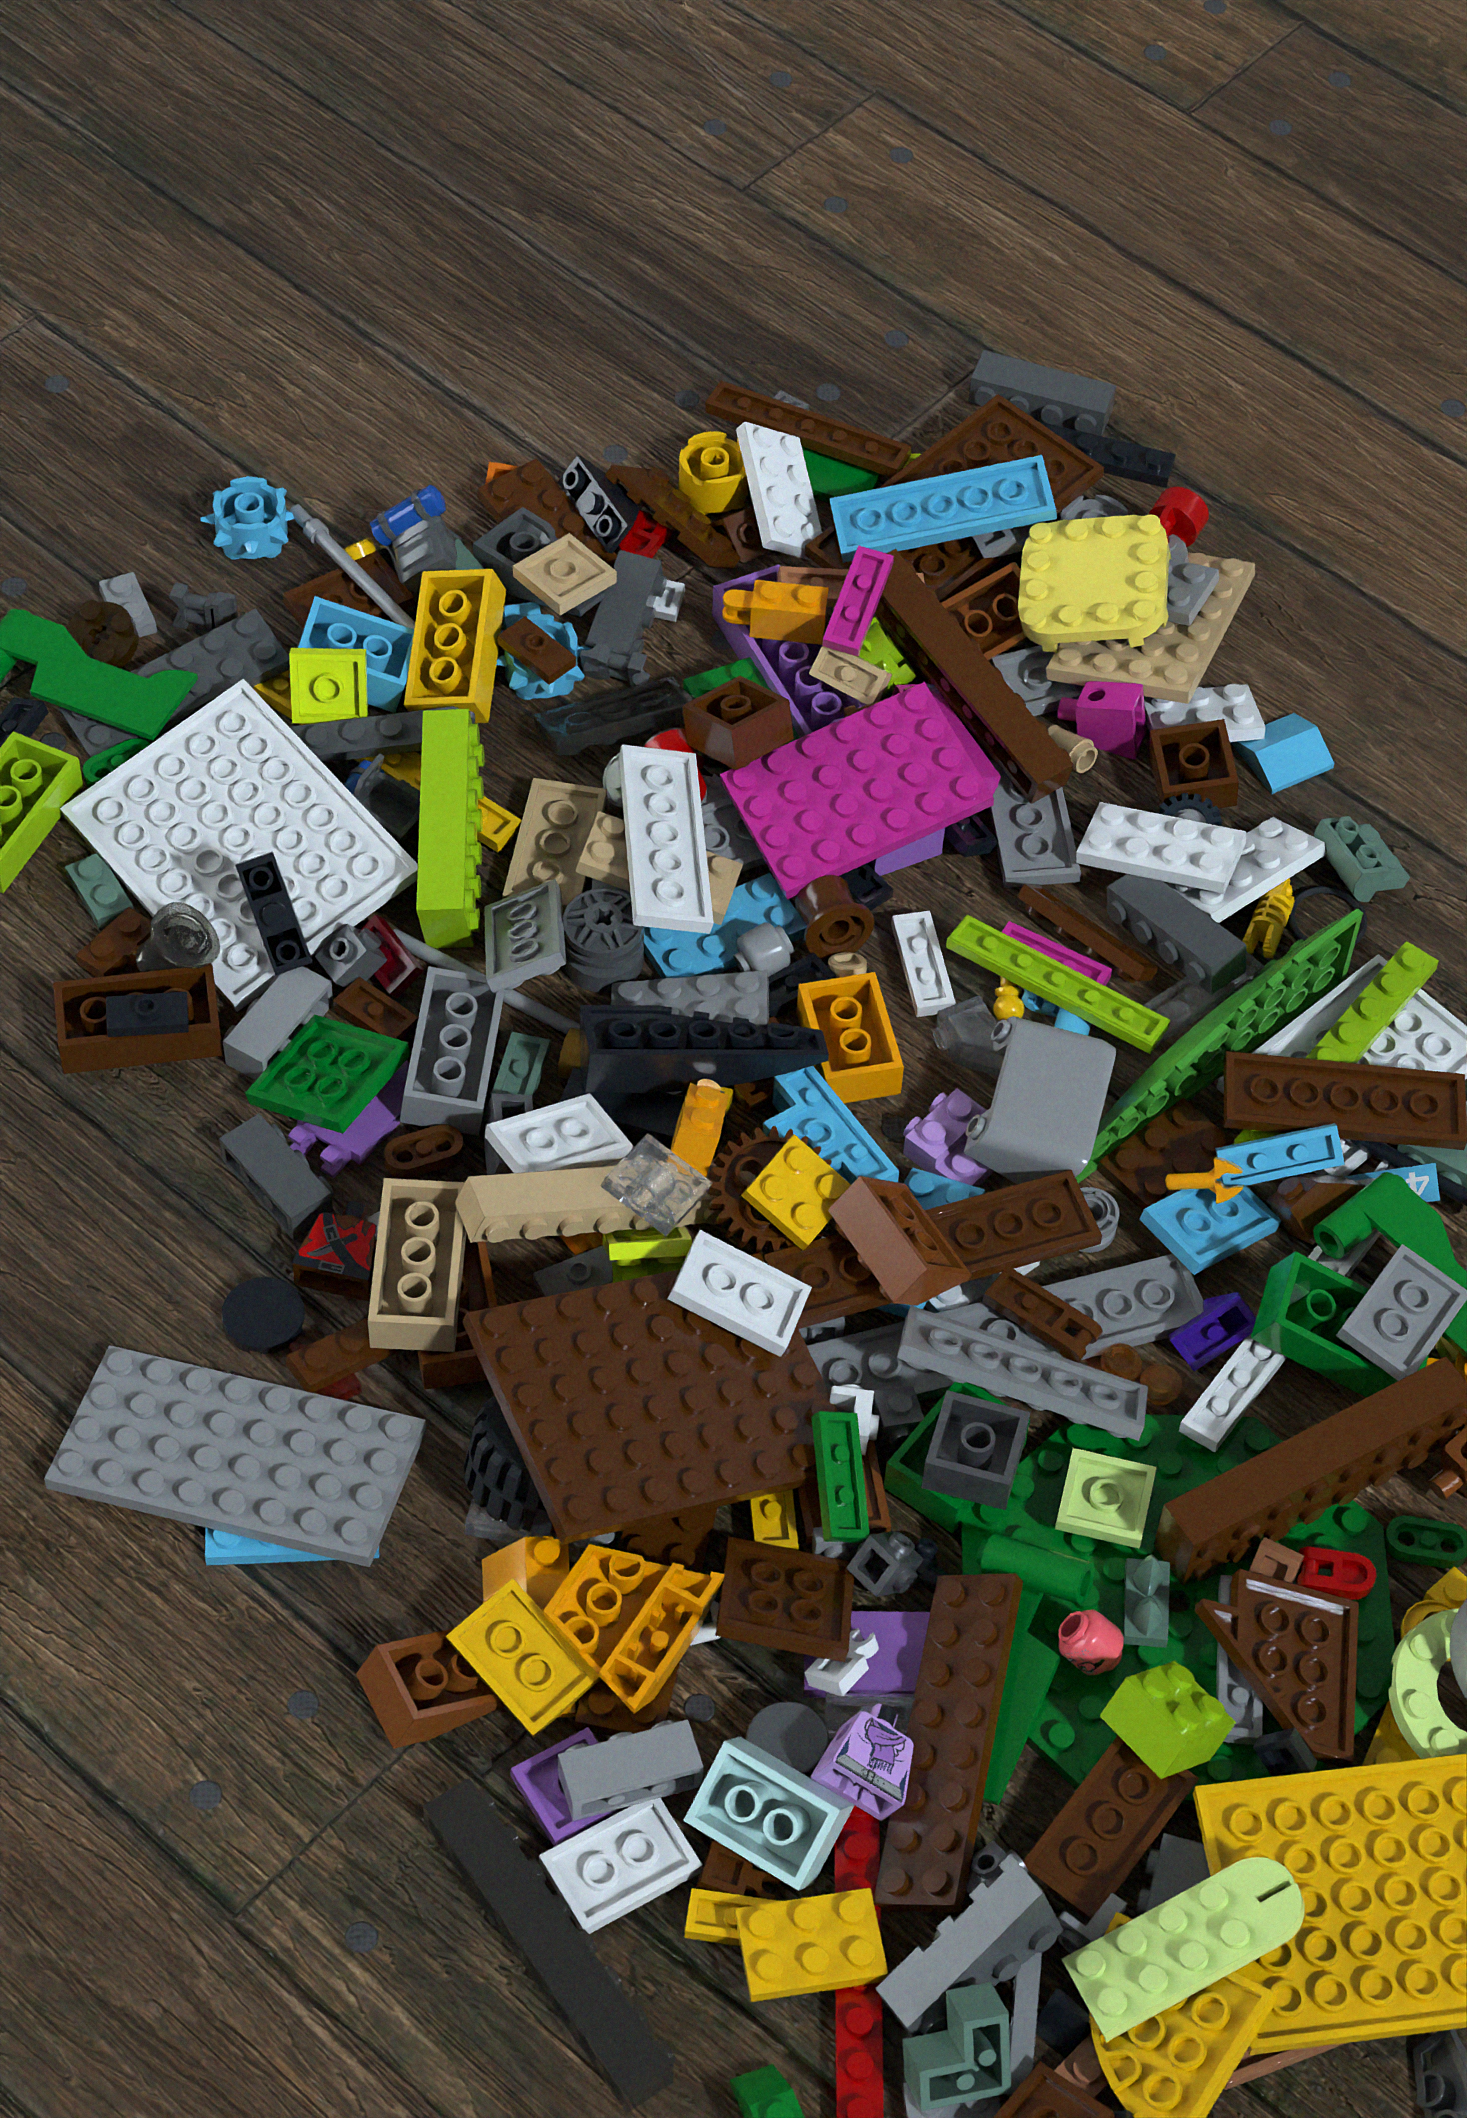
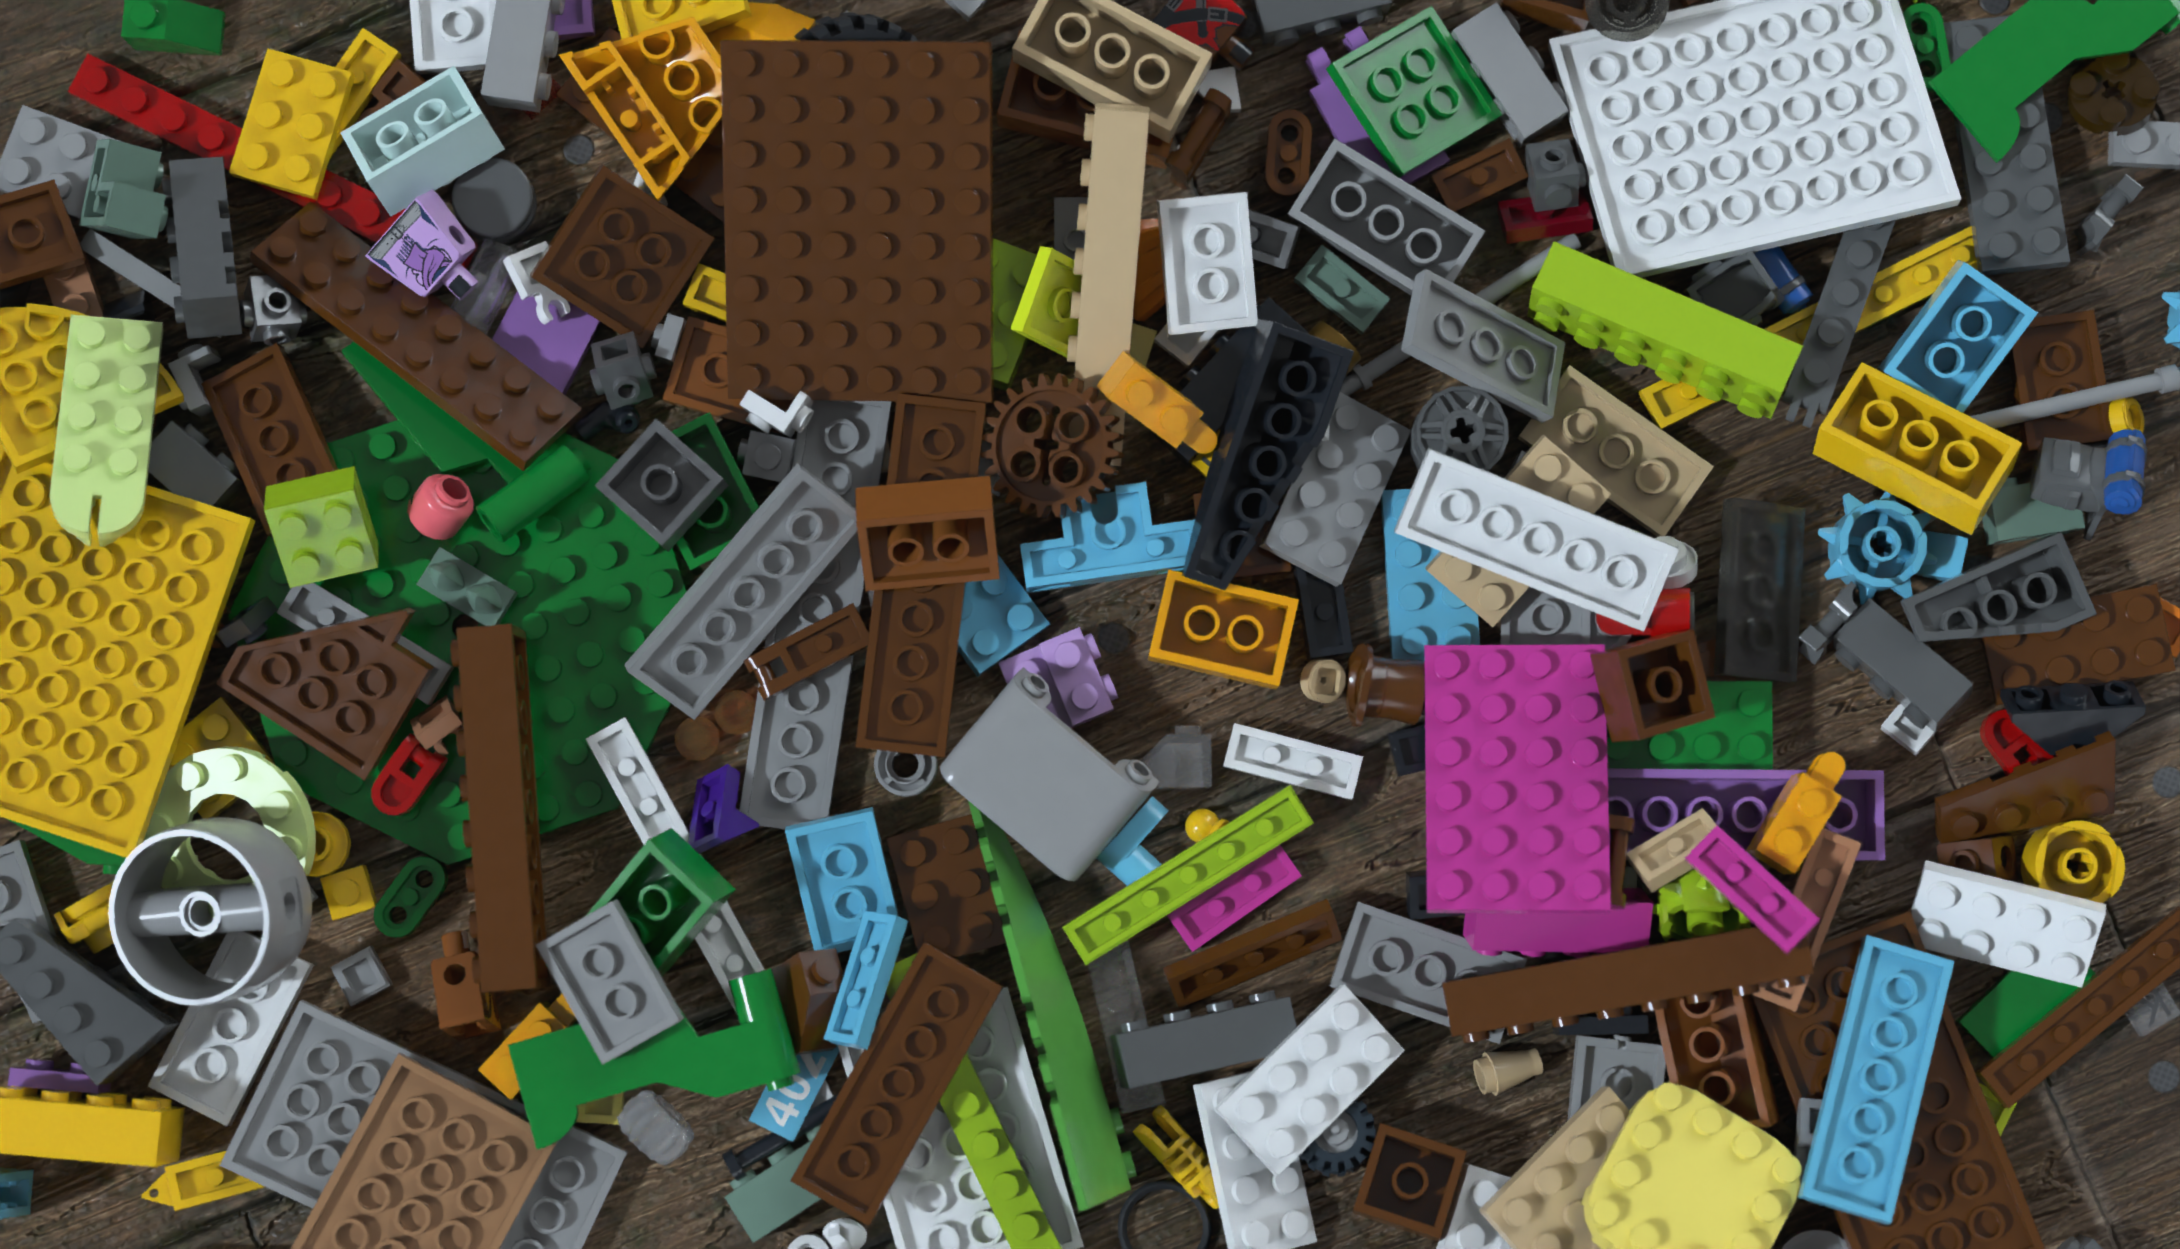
camera: 115 degrees right, 30 degrees up
black slope [235,851,313,976] -> none
neon yellow plate [289,648,368,724] -> none
reddish brown plate [498,616,576,685] -> none
tan plate [513,533,617,615] -> none
clear plate [600,1134,713,1236] -> none
white plate [668,1230,812,1357] -> none
light grey head [733,922,794,977] -> none
yellow plate [741,1134,851,1250] -> none
green plate [811,1411,870,1543] -> none
yellowish green plate [1055,1448,1157,1549] -> none
dark pink torso [1058,681,1146,759] -> none
light orange bar [1165,1157,1244,1204] -> none

